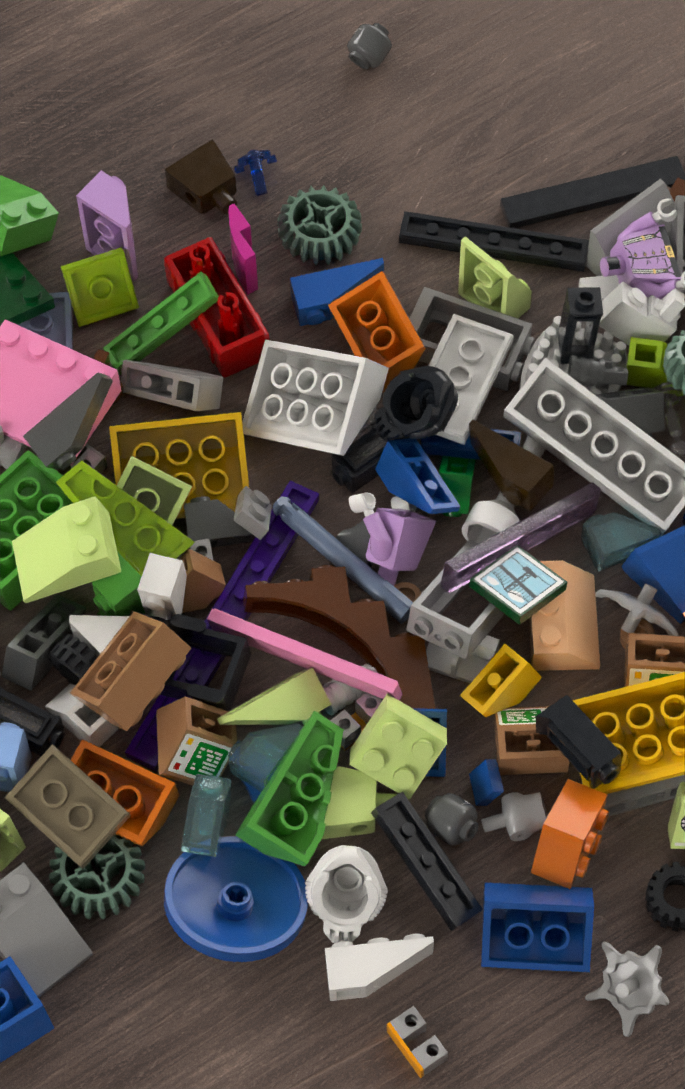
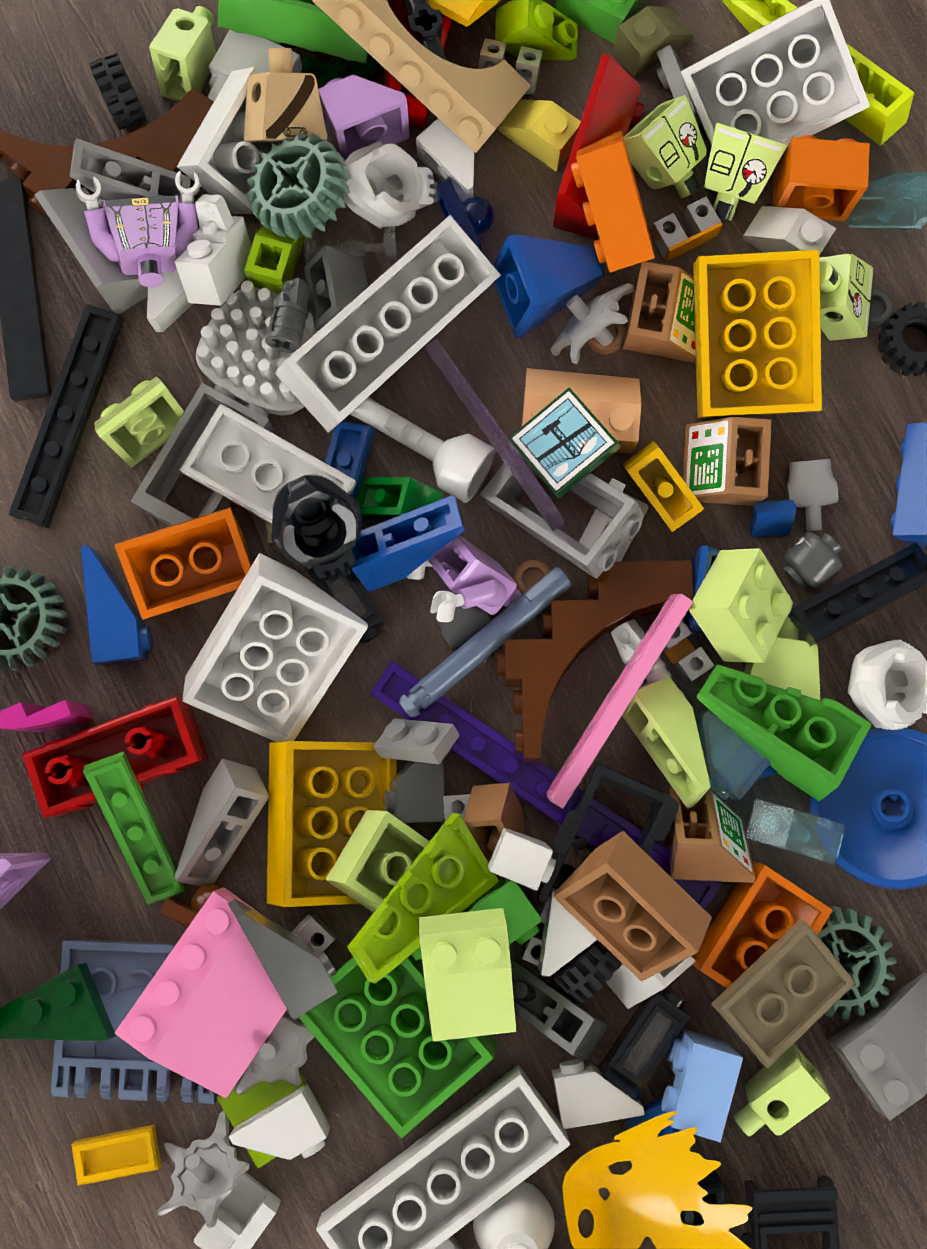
camera: 85 degrees left, 20 degrees up
lime tile [61,247,139,327] -> none
dark brown slope [469,419,554,511] -> none
orange brick [531,779,609,889] -> none
black window [535,695,621,789] -> none
black window [558,287,603,364] -> none
clear light blue slope [581,512,661,571] -> none

